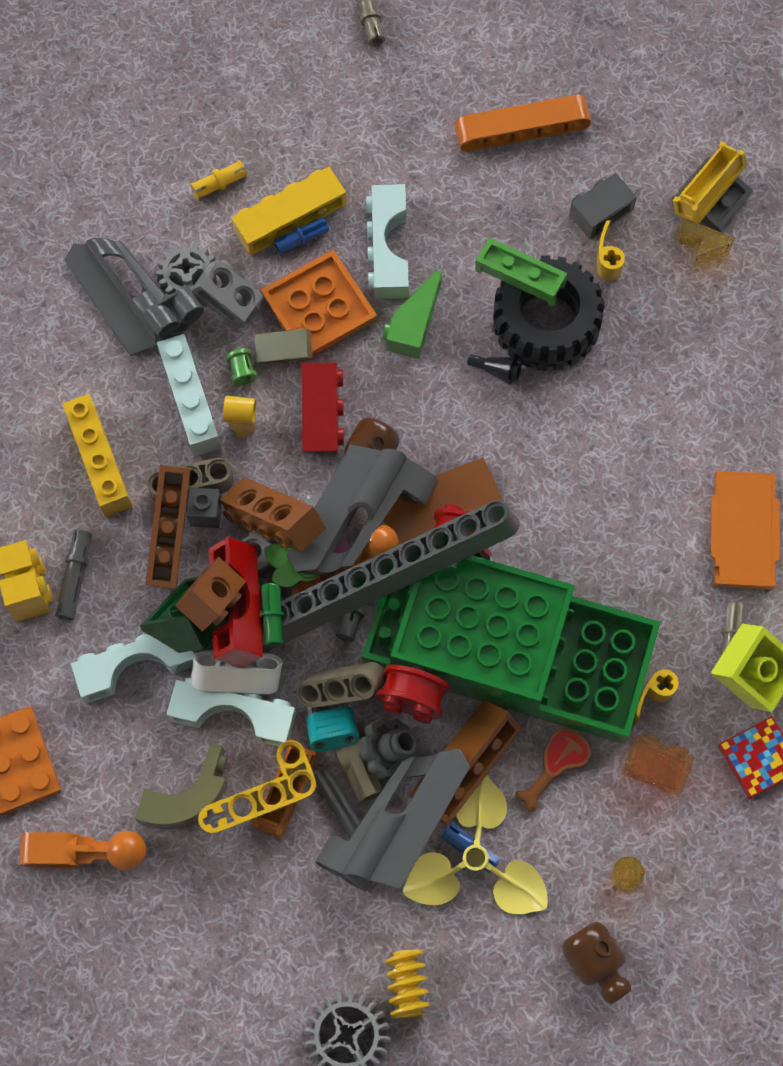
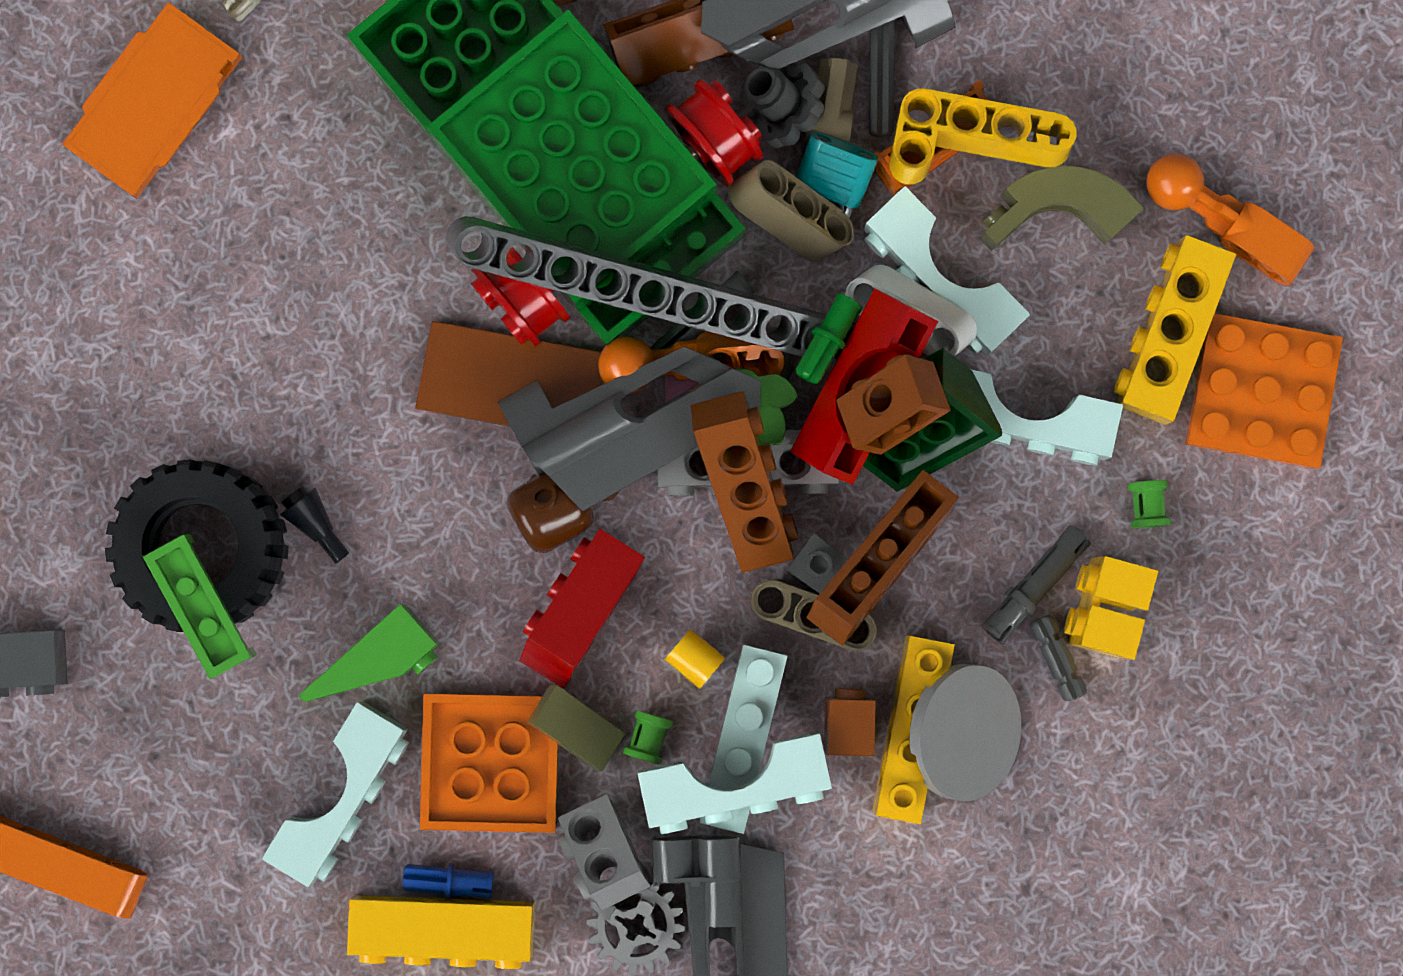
camera: 150 degrees left, 15 degrees up
yellow panel [597,220,625,281] -> none
none -> light aqua arch [637,732,832,834]
none -> dark orange brick [823,688,876,756]
none -> light grey tile [910,663,1022,801]
none -> dark grey axle [1030,615,1087,701]
none -> yellow brick [1113,235,1236,425]
none -> bright green bush [1127,480,1171,529]

